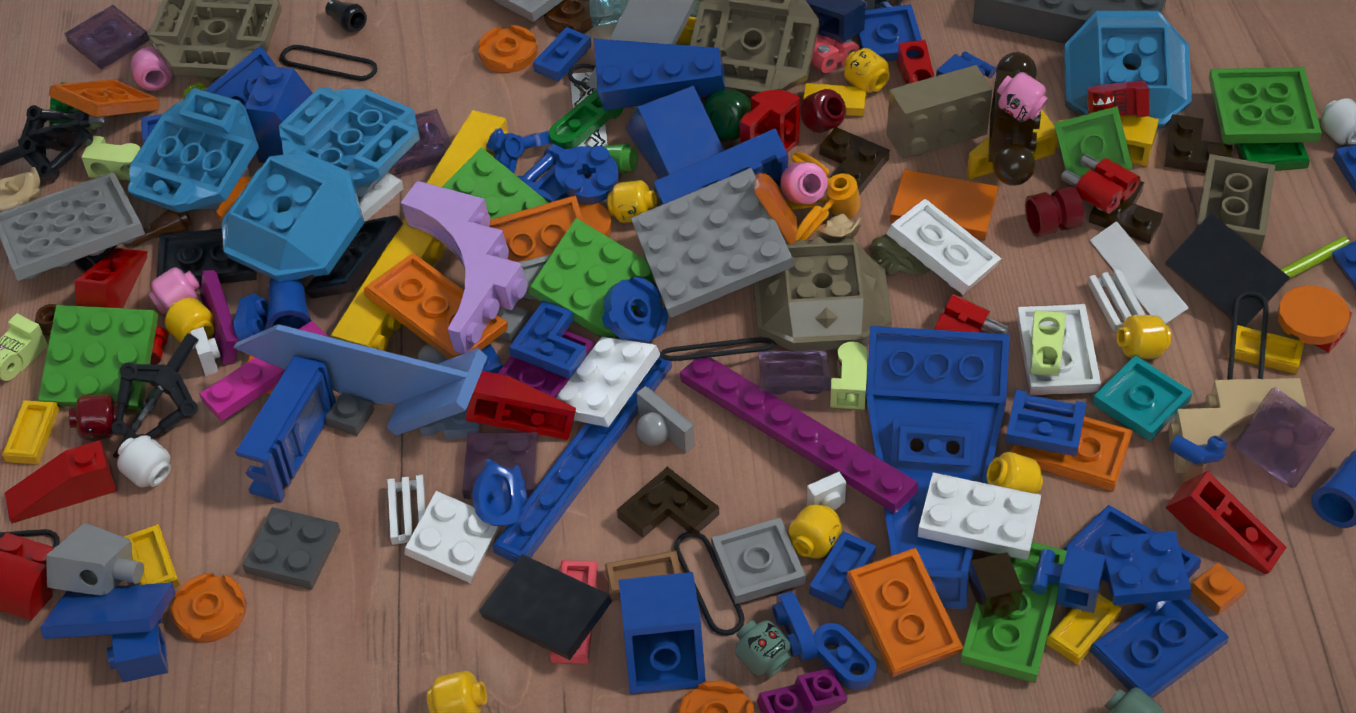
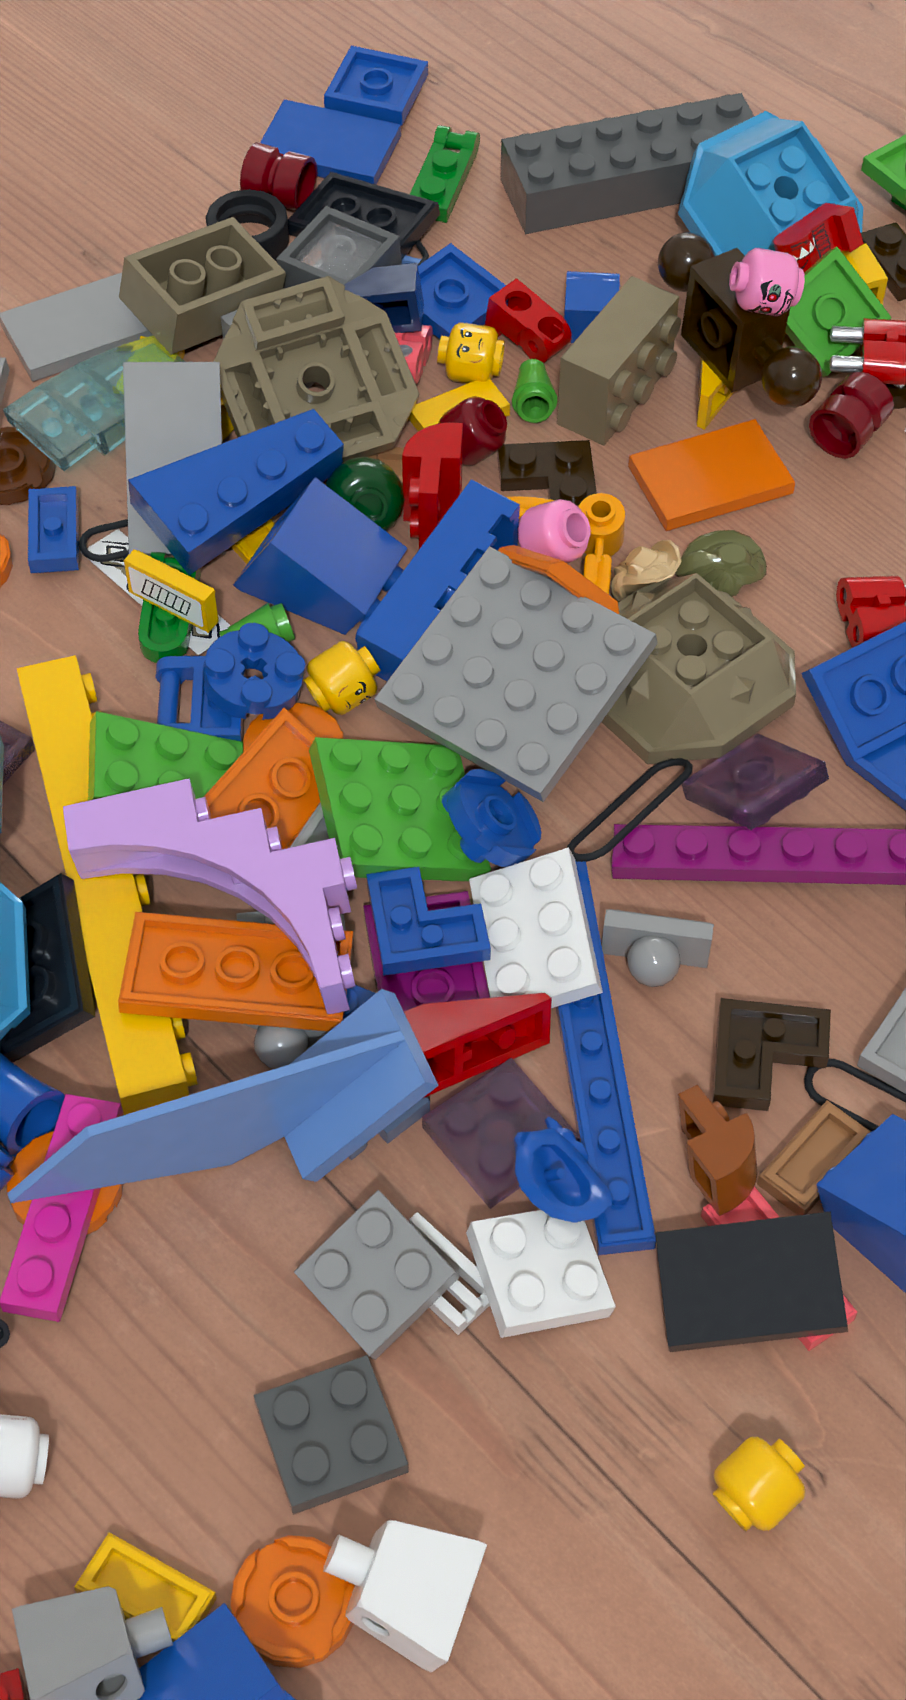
camera: 40 degrees left, 5 degrees up
blue door [236,355,336,502] -> none
dark grey plate [325,392,374,436] -> none
blue piece [486,128,551,173] -> none
yellowish green leg [830,341,868,410] -> none
white plate [886,199,1002,295] -> none
none -> tile [124,549,219,633]
none -> light grey plate [294,1190,461,1360]
none -> white torso [323,1520,487,1672]
none -> bright green cone [512,359,557,423]
none -> dark orange brick [678,1085,757,1216]

